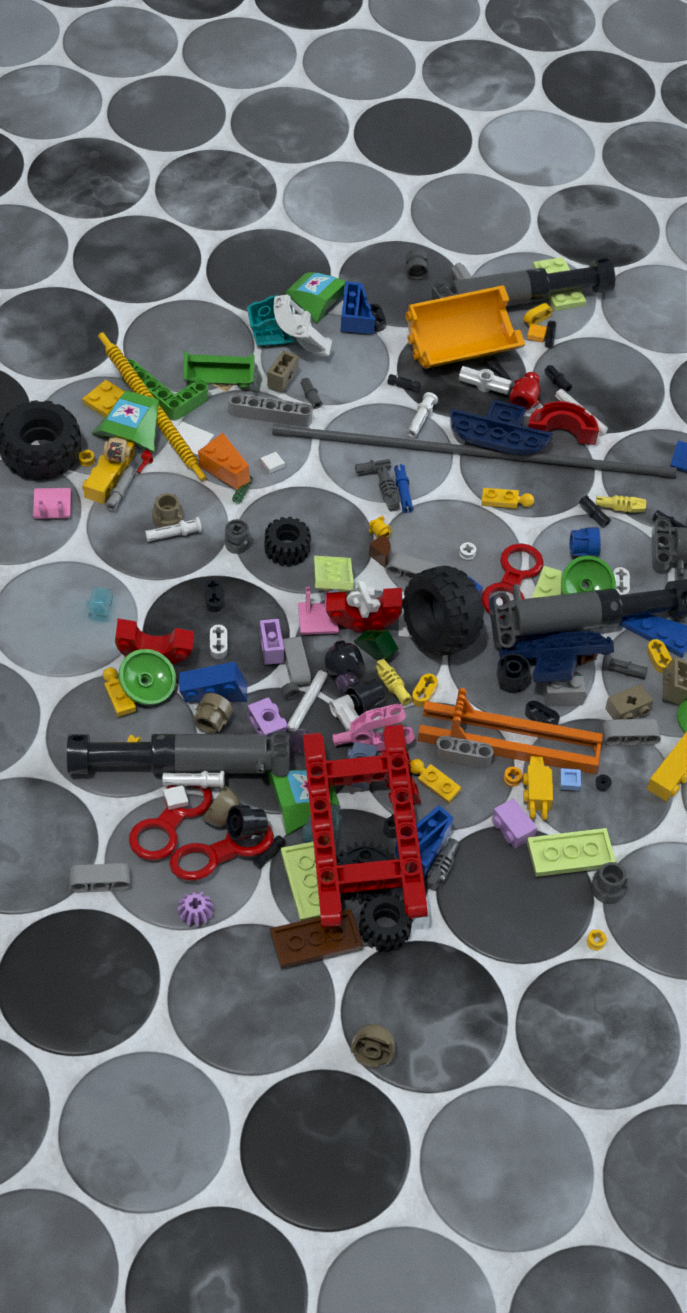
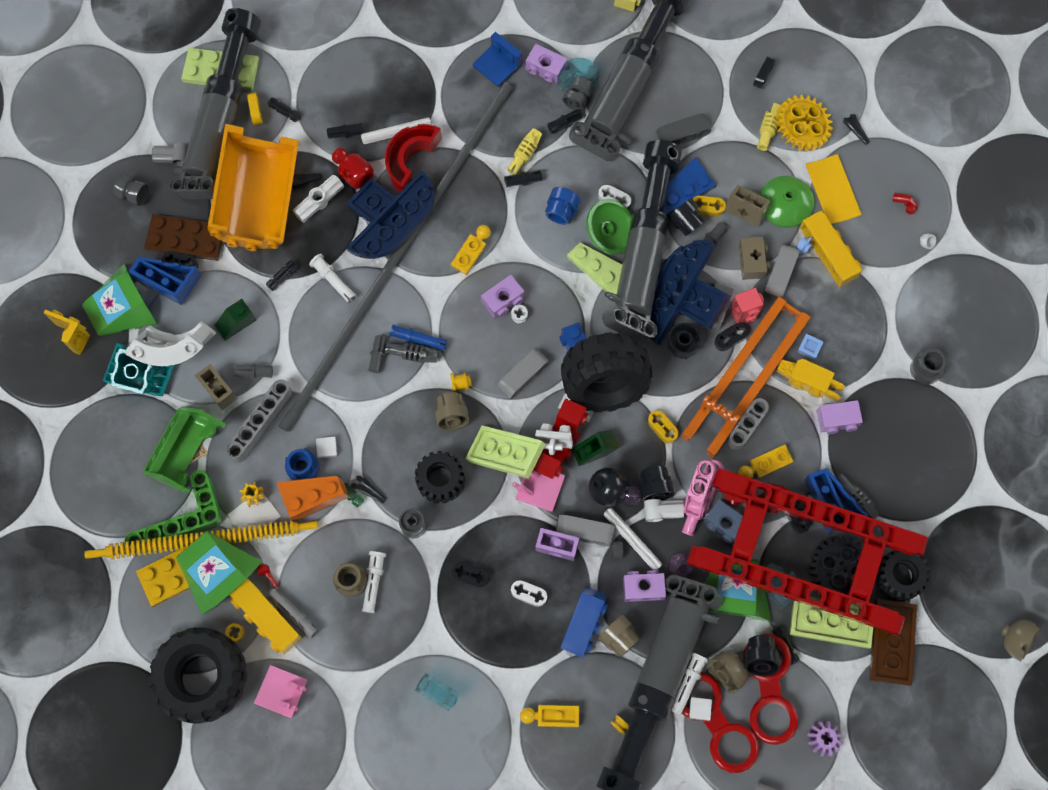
camera: 60 degrees left, 20 degrees up
head [103,438,131,463] -> none
red brick [115,618,194,665] -> none
bright green dish [118,649,176,705] -> none
reddish brown brick [369,534,391,568] -> none
light yellow hinge [376,659,412,705] -> none
red bar [481,543,544,619] -> none
light orange bush [504,767,522,787] -> none
light orange tile [527,324,547,342] -> none
yellowish green plate [527,828,616,877] -> none
yellow bush [586,929,607,951] -> none
black piece [595,774,611,792] -> none
none -> yellow bracket [44,310,91,355]
none -> reddish brown plate [144,214,222,261]
none -> dark green slope [214,298,256,341]
none -> yellow gear [240,482,264,507]
none -> blue piece [285,448,320,481]
none -> black piece [351,476,386,504]
none -> dark tan piece [435,392,469,431]
none -> lavender brick [481,275,525,319]
none -> black piece [668,198,705,237]
none -> coral brick [730,288,764,324]
none -> light blue plate [796,237,813,256]

